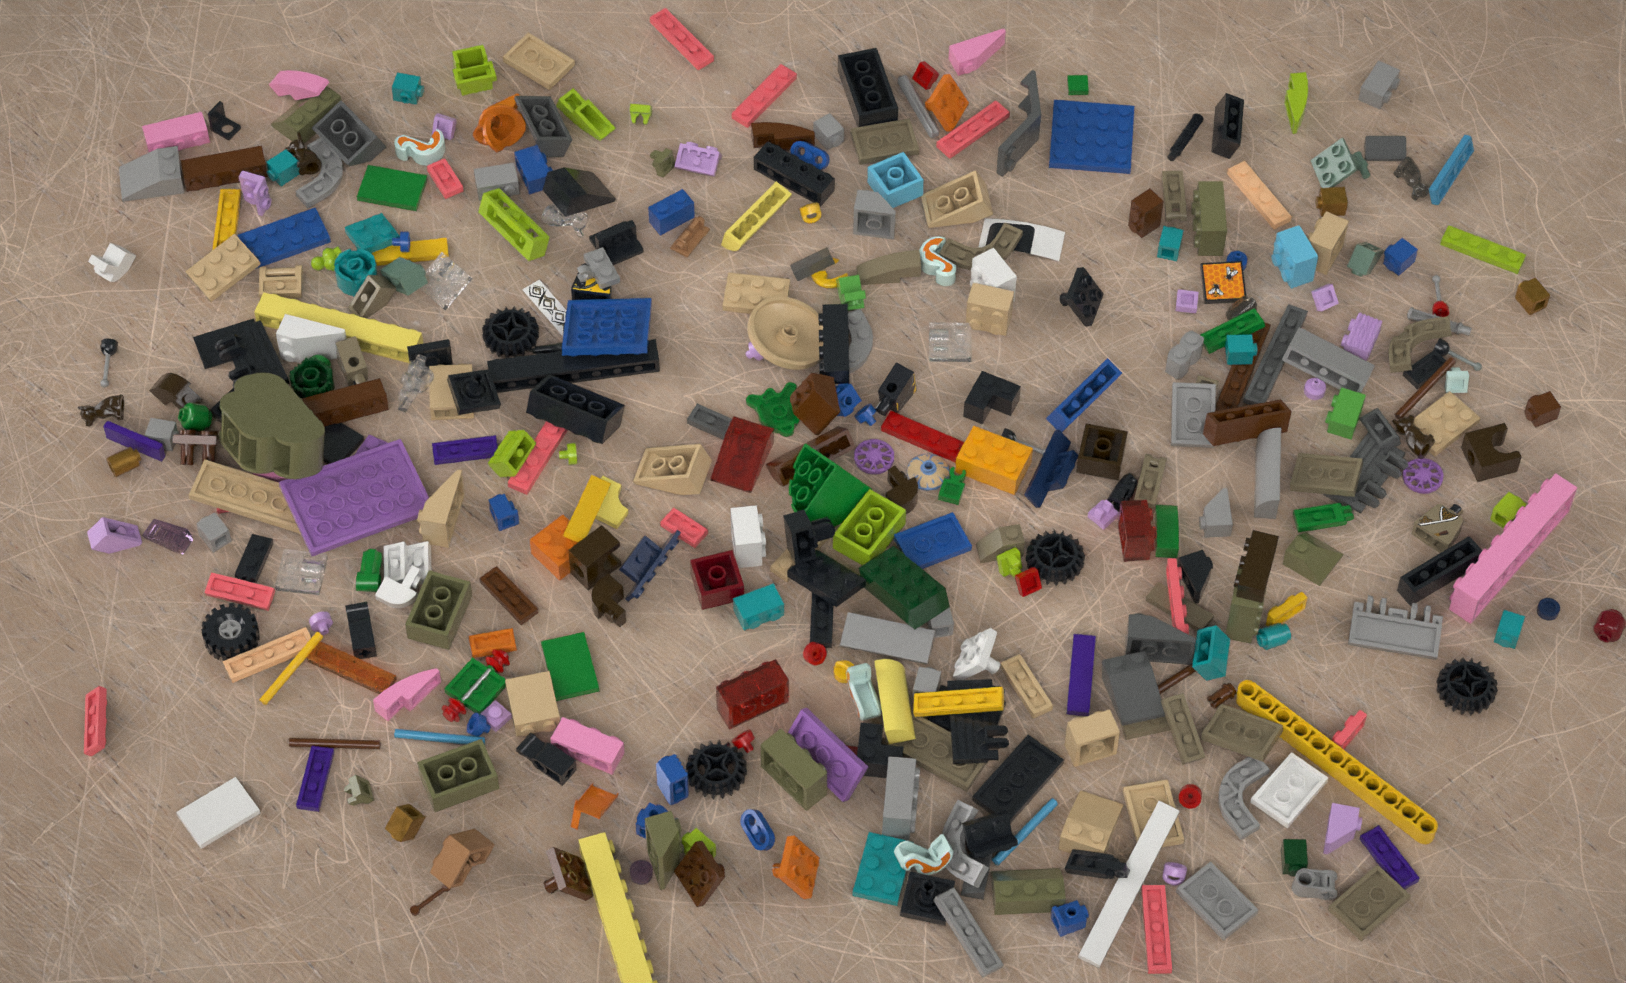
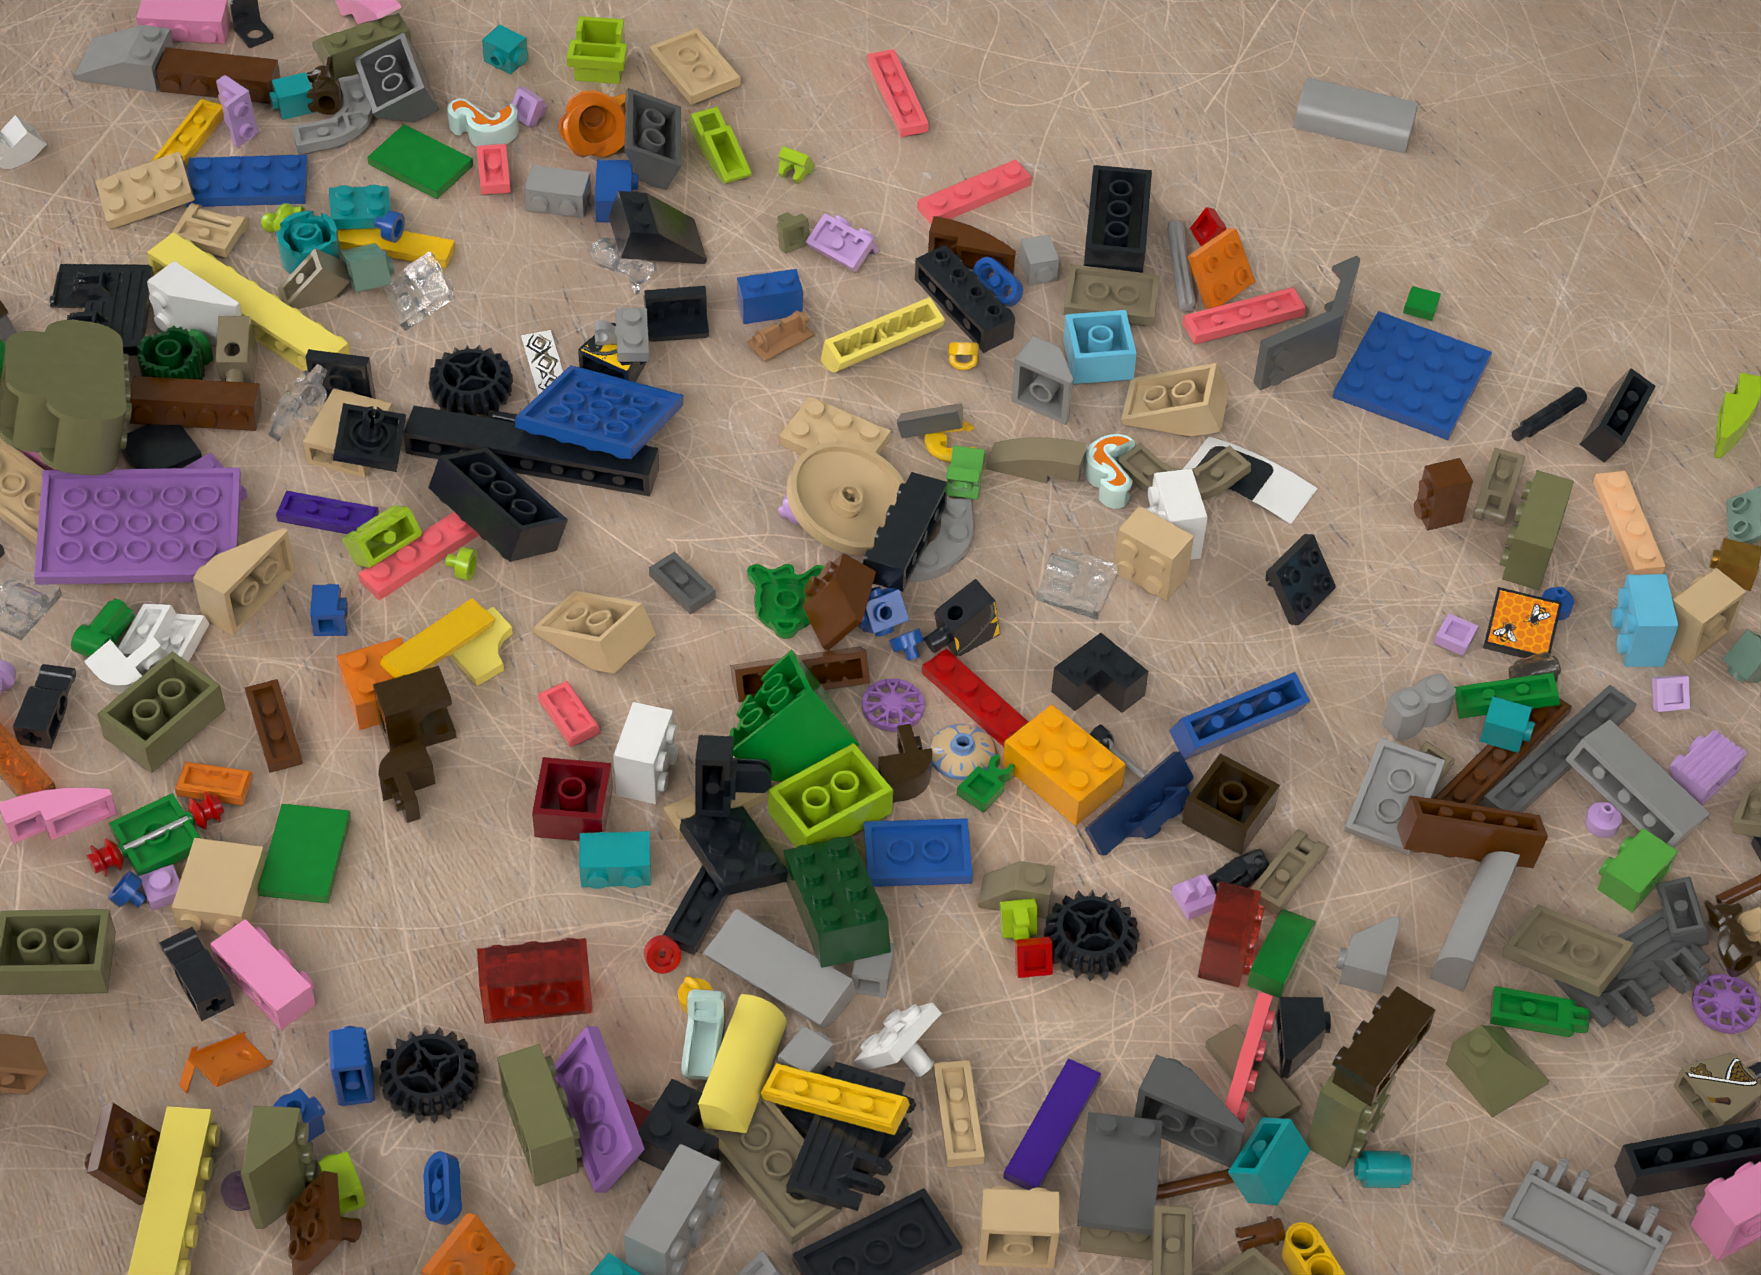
camera: 20 degrees right, 5 degrees down
dark azure piece [394,729,485,745] -> none
lime brick [478,188,550,261] -> none
dark blue bracket [619,530,681,602] -> none
clear red slope [711,416,774,493] -> none
red tile [731,729,755,753] -> none
bright pink slope [949,28,1006,76] -> none
teal brick [1157,226,1184,261] -> none
yellow plate [1266,592,1308,626] -> none

